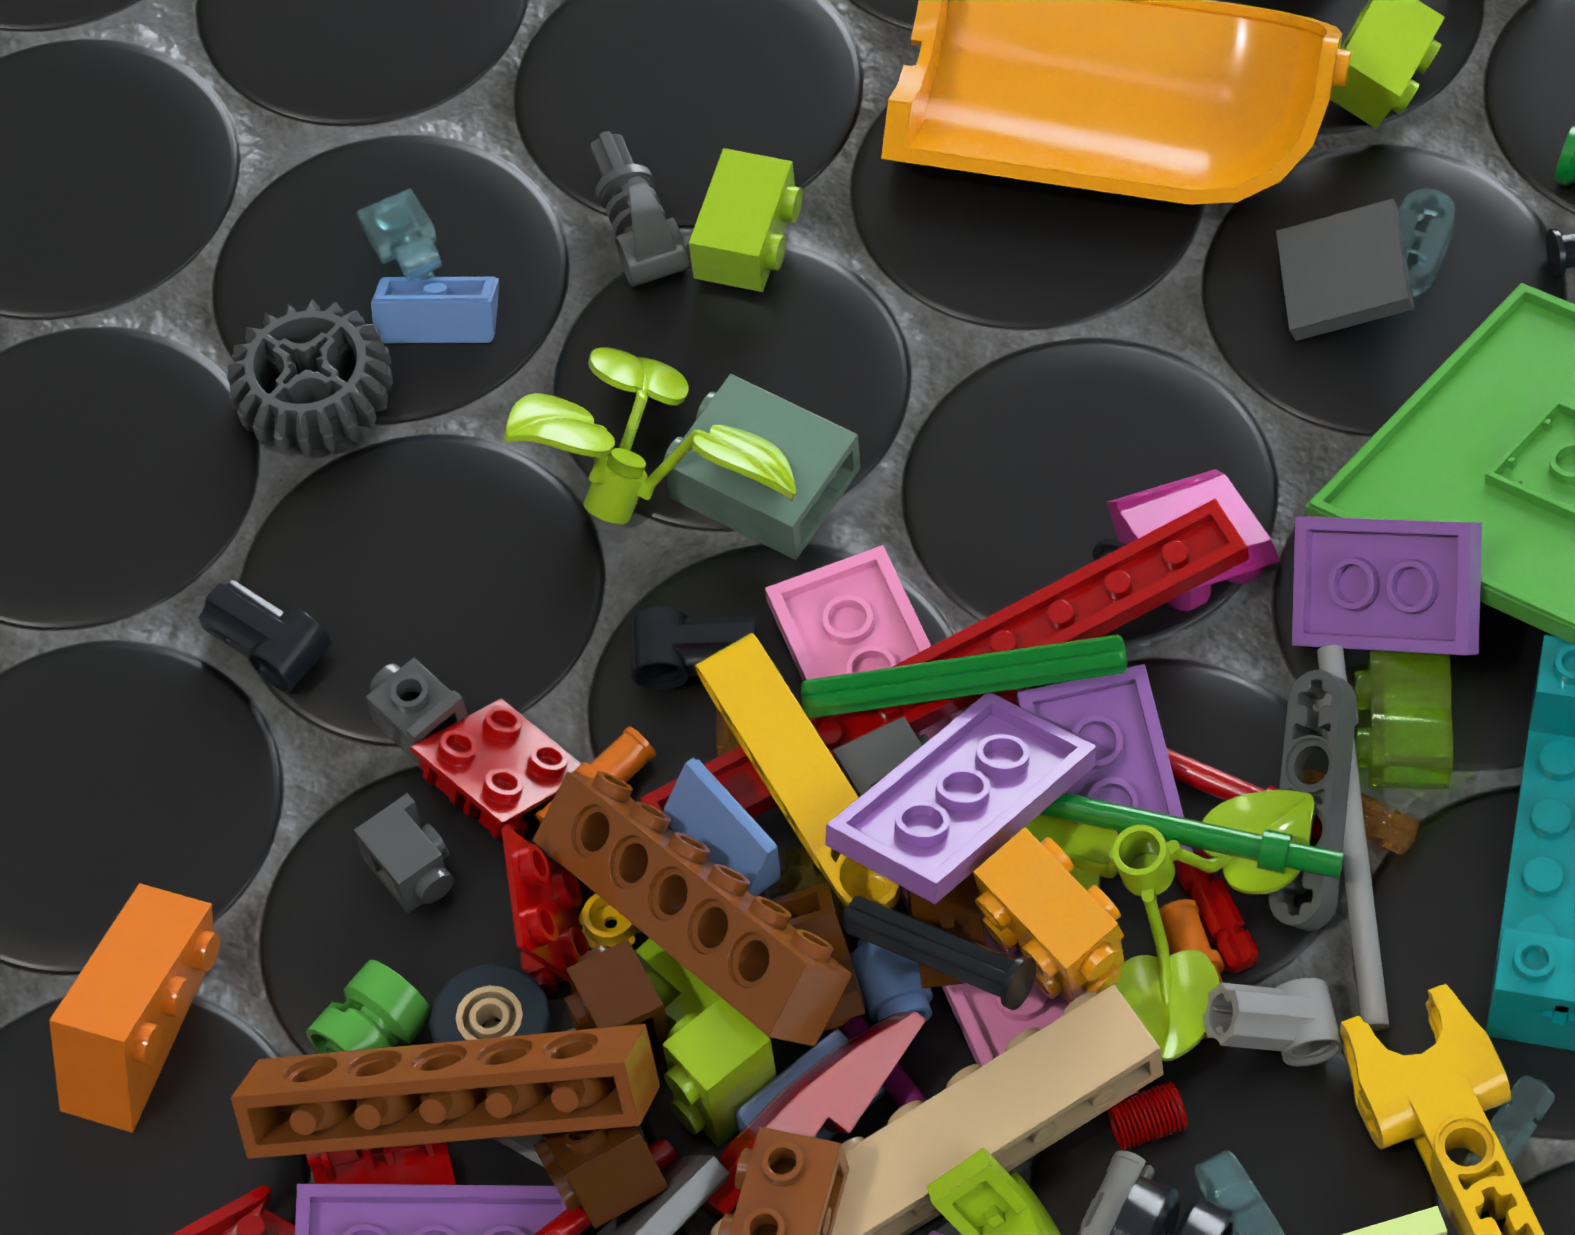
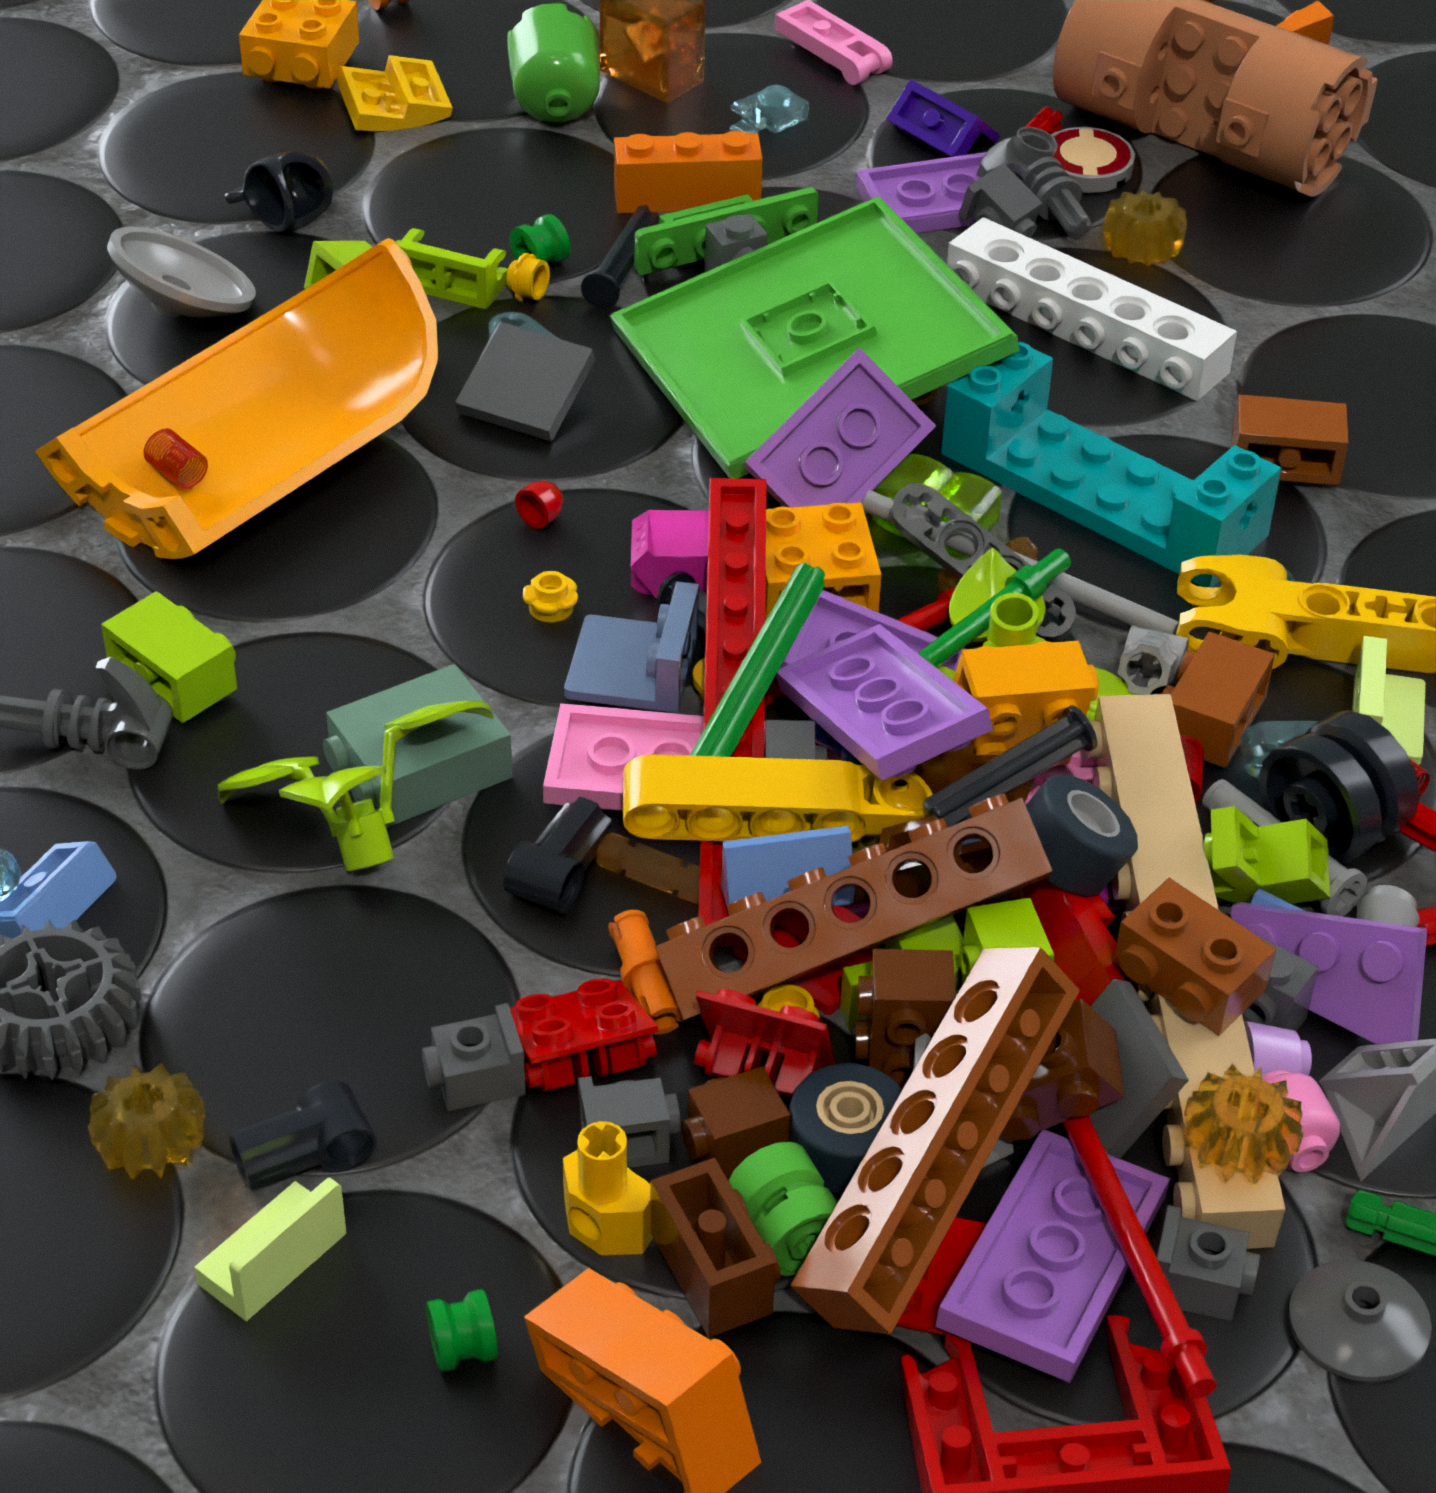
camera: 70 degrees left, 15 degrees down
none -> clear yellow gear [88,1062,206,1180]
none -> red piece [143,428,208,489]
none -> yellowish green panel [194,1177,346,1321]
none -> lime hinge [396,228,508,310]
none -> green wheel [426,1289,498,1373]
none -> yellow plate [506,253,550,302]
none -> red hinge [515,480,563,529]
none -> yellow plate [523,571,578,623]
none -> yellow piece [563,1121,653,1255]
none -> sand blue bracket [564,582,699,713]
none -> reddish brown brick [650,1158,781,1338]
none -> reddish brown brick [681,1066,790,1178]
none -> light orange brick [765,502,881,621]
none -> black wheel [1025,774,1138,897]
none -> dark orange brick [1162,632,1275,768]

